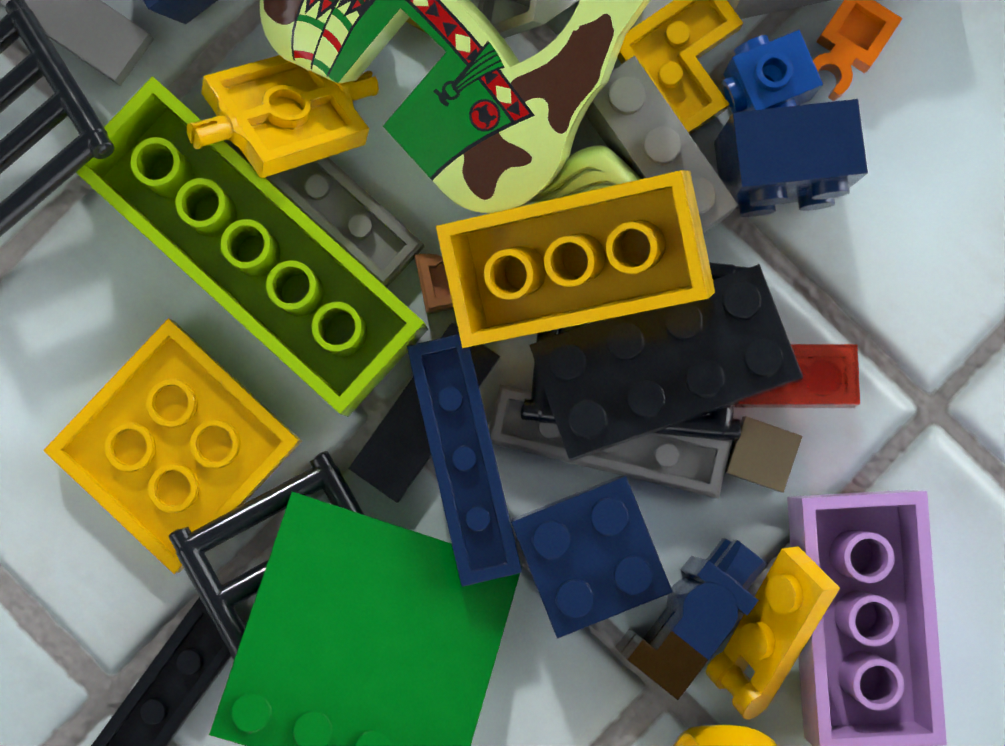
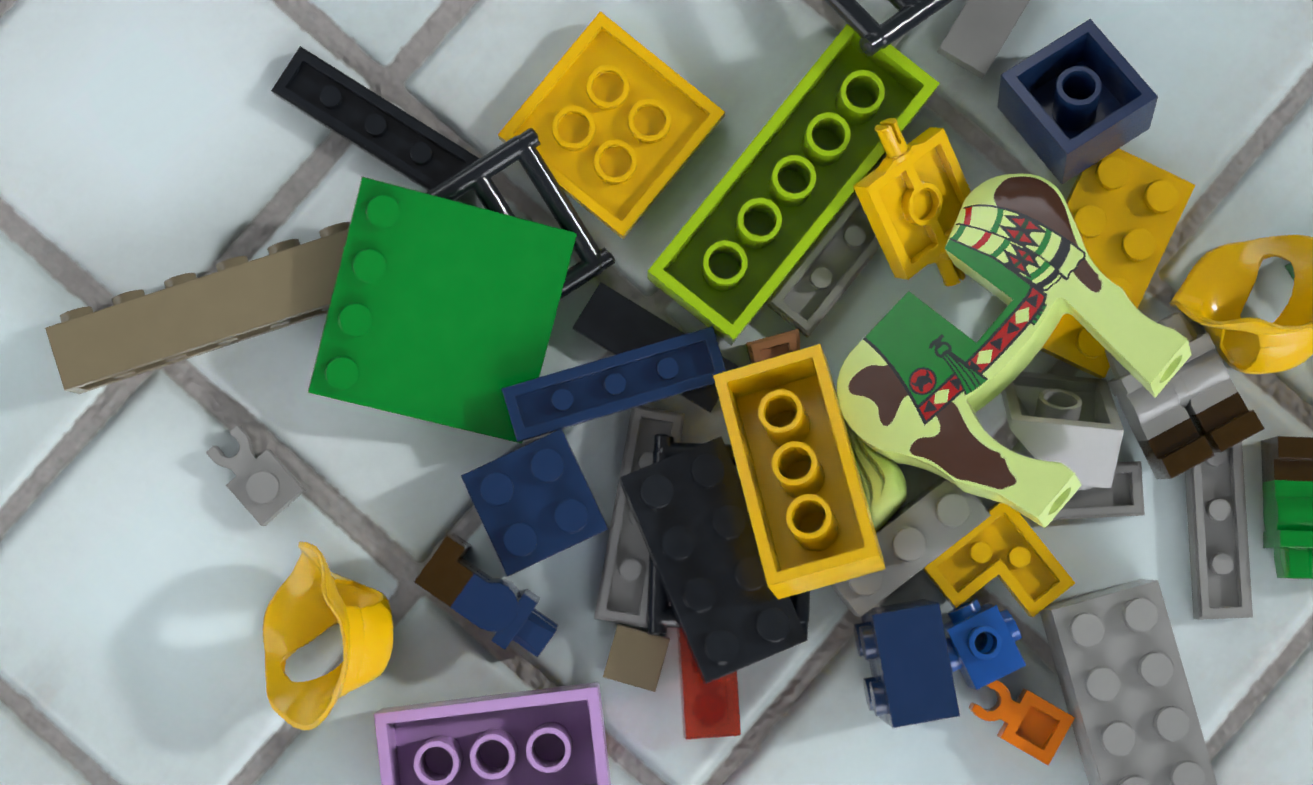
camera: 80 degrees right, 0 degrees up
yellow plate [706,546,840,720] -> none

